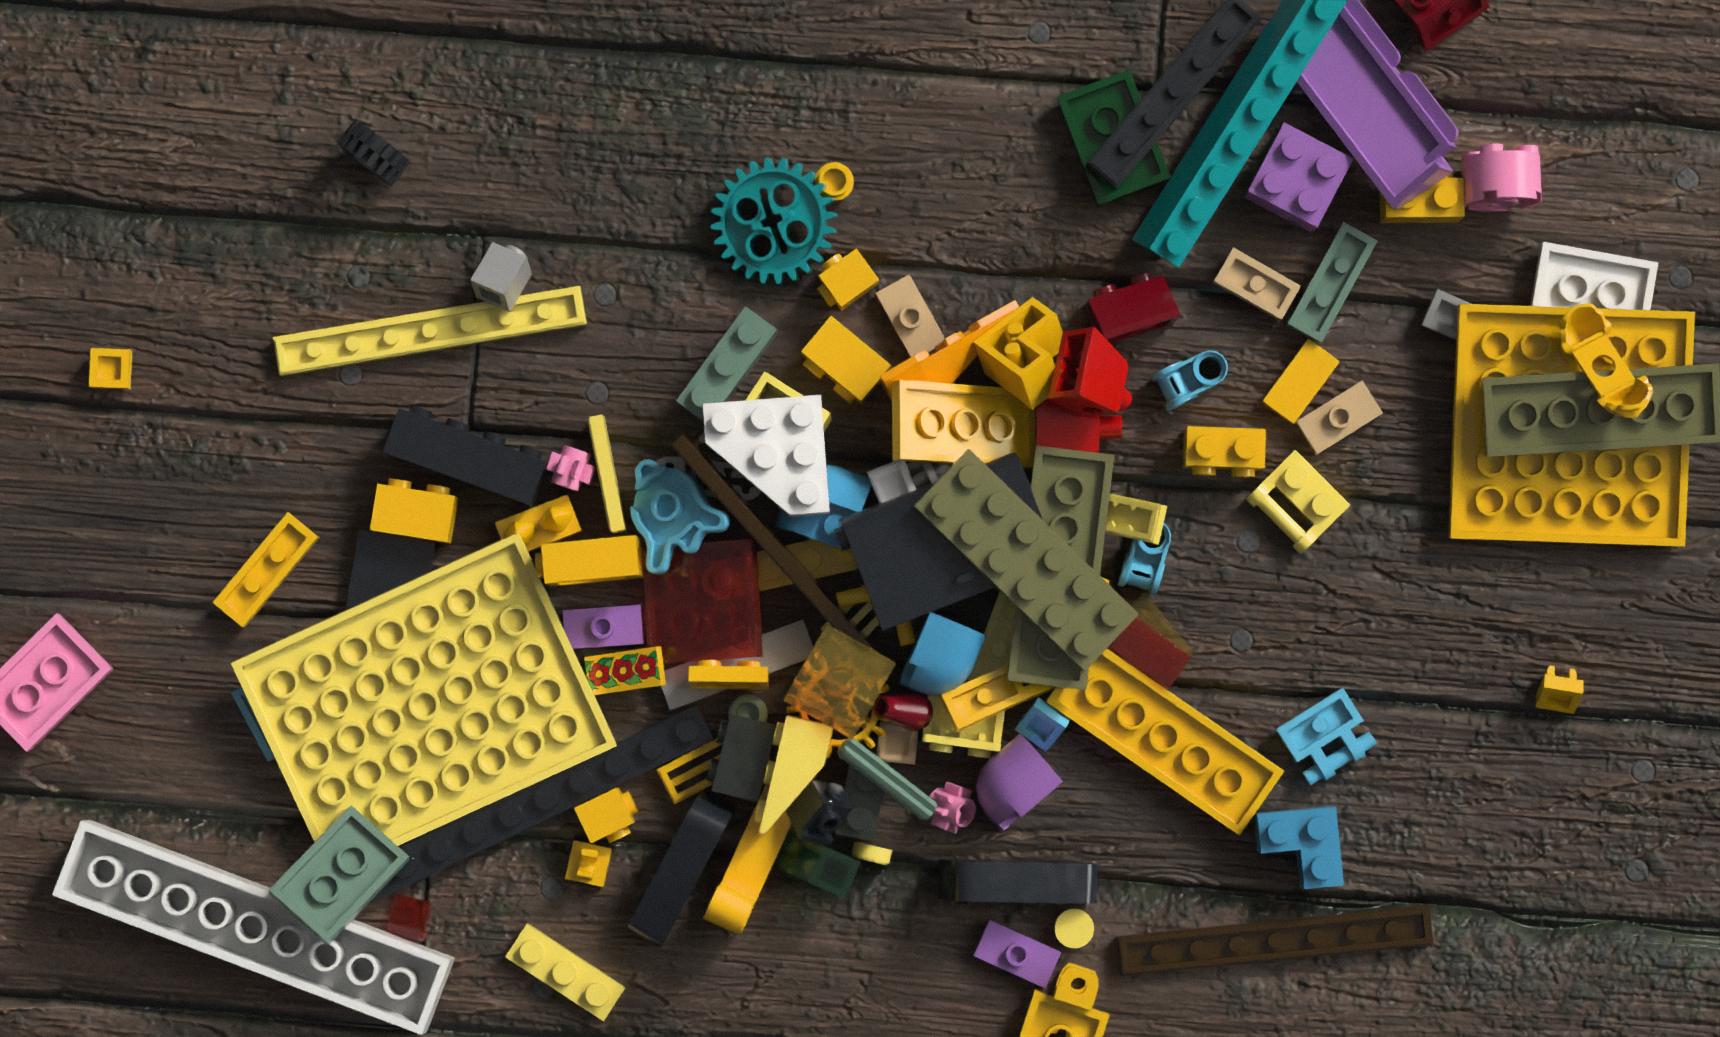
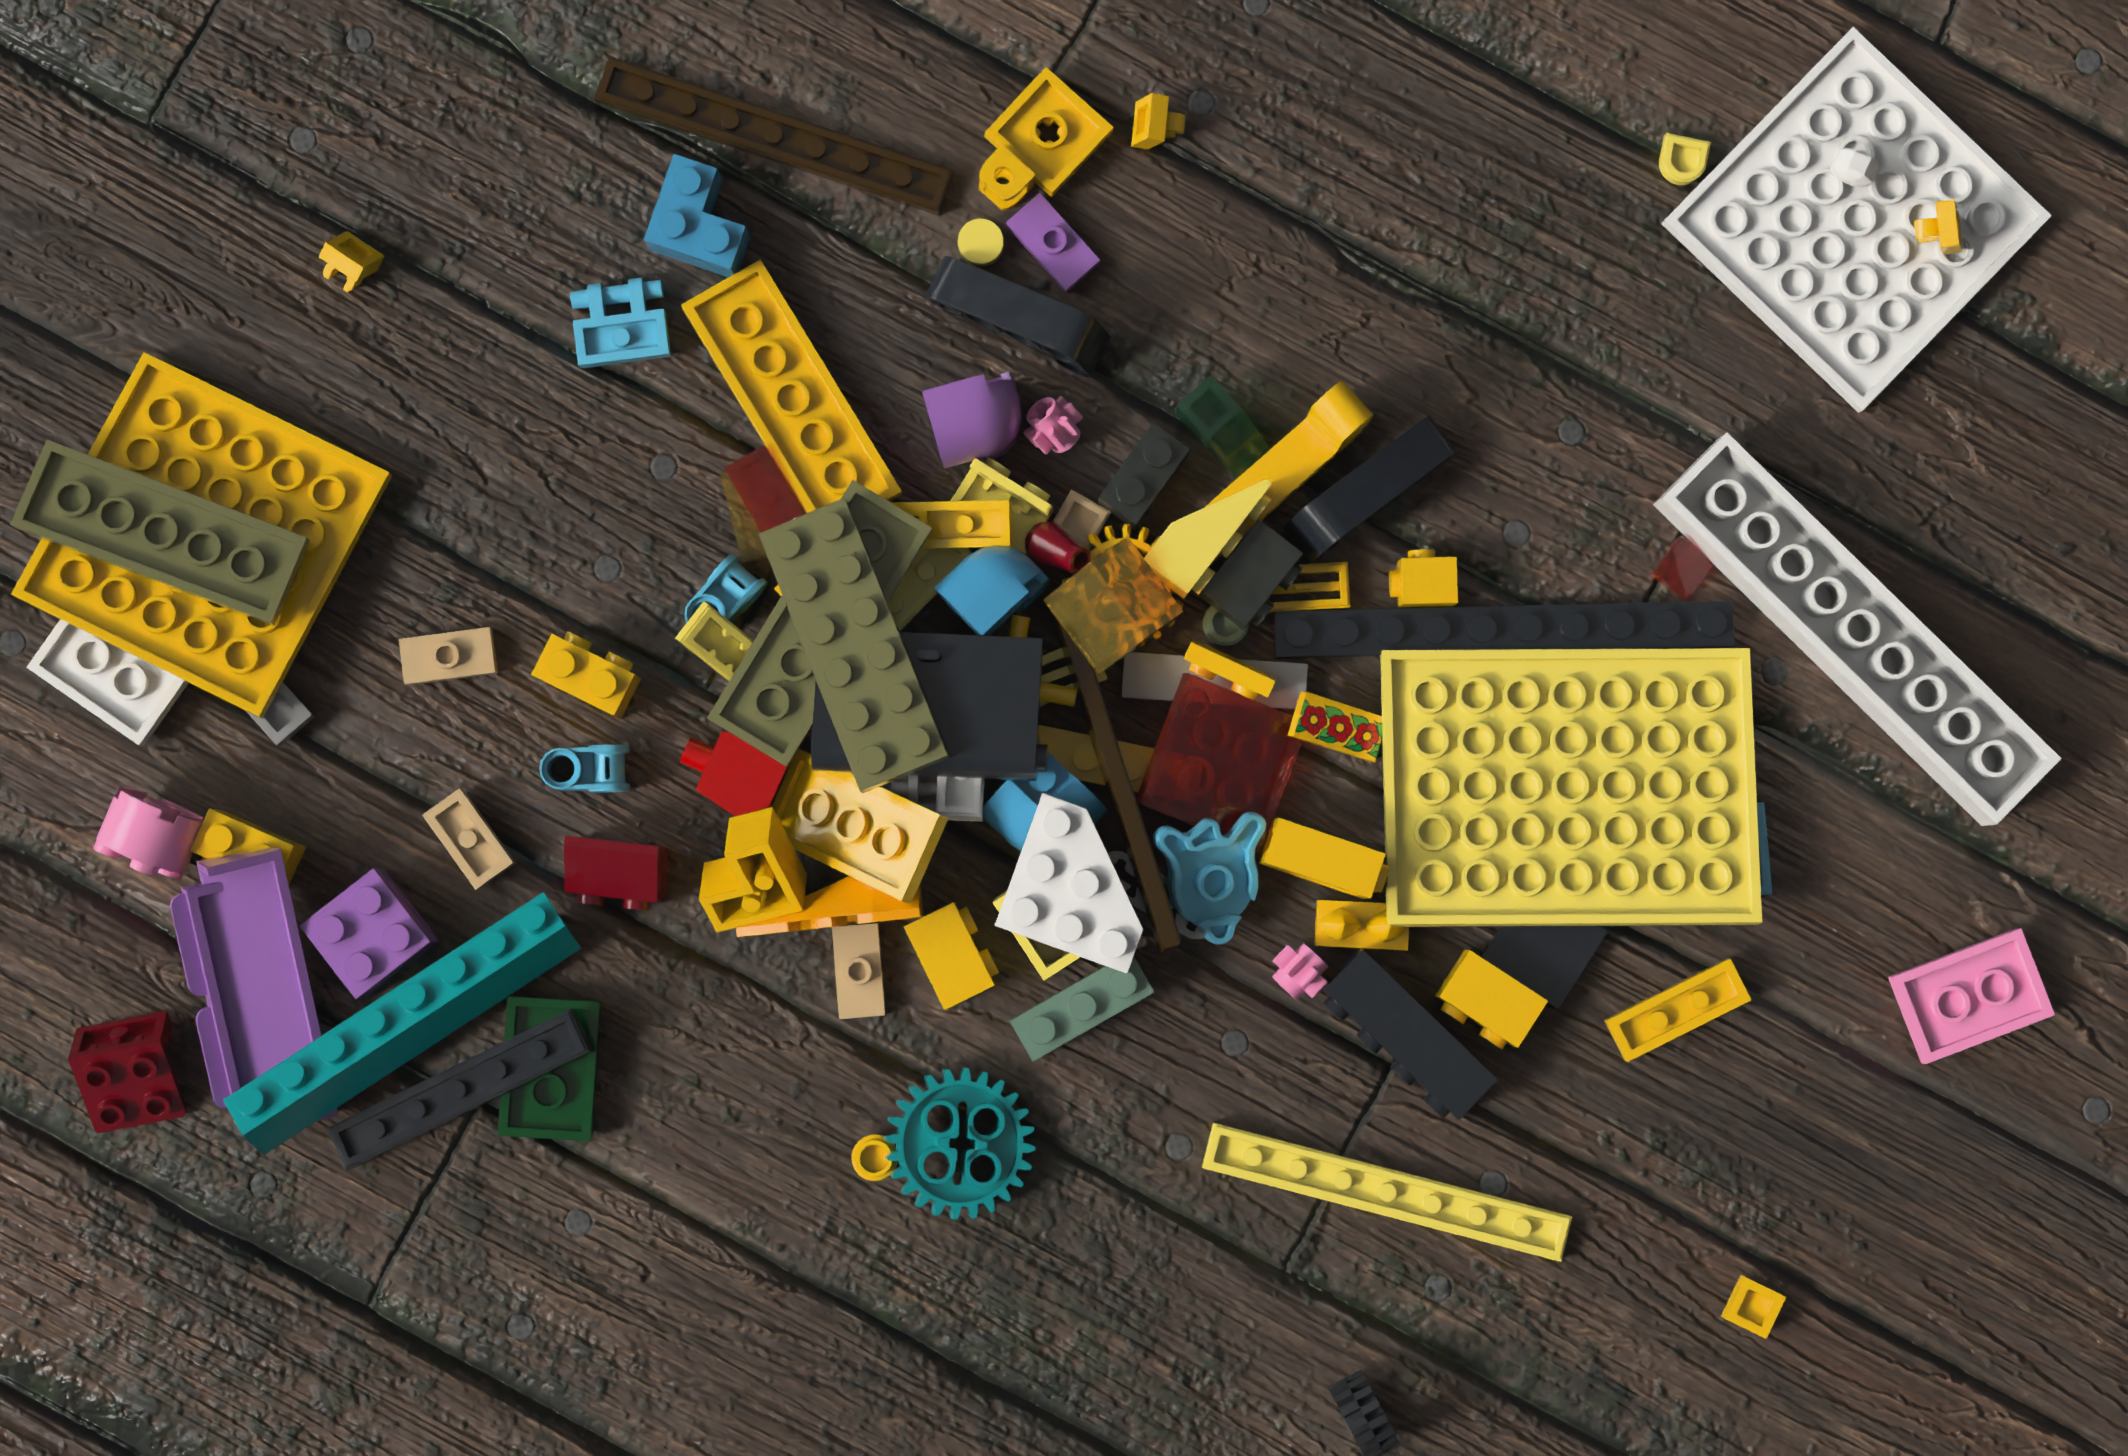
camera: 160 degrees left, 0 degrees up
sand green plate [269,805,409,946] -> none
light grey brick [470,242,532,312] -> none
light yellow plate [505,923,626,1021] -> none
medium lavender plate [563,605,644,649] -> none
yellow tile [565,840,613,887] -> none
light yellow tile [587,414,627,534] -> none
black brick [786,780,853,846] -> none
yellow brick [817,248,879,311] -> none
sand green axle [837,738,937,820] -> none
light yellow tile [851,841,893,865] -> none
medium azure plate [1014,697,1070,752] -> none
red torso [1048,327,1132,417] -> none
light yellow plate [1246,450,1350,554] -> none
yellow tile [1262,339,1340,425] -> none
sand green plate [1286,222,1377,344] -> none
yellow piece [1560,303,1653,418] -> none

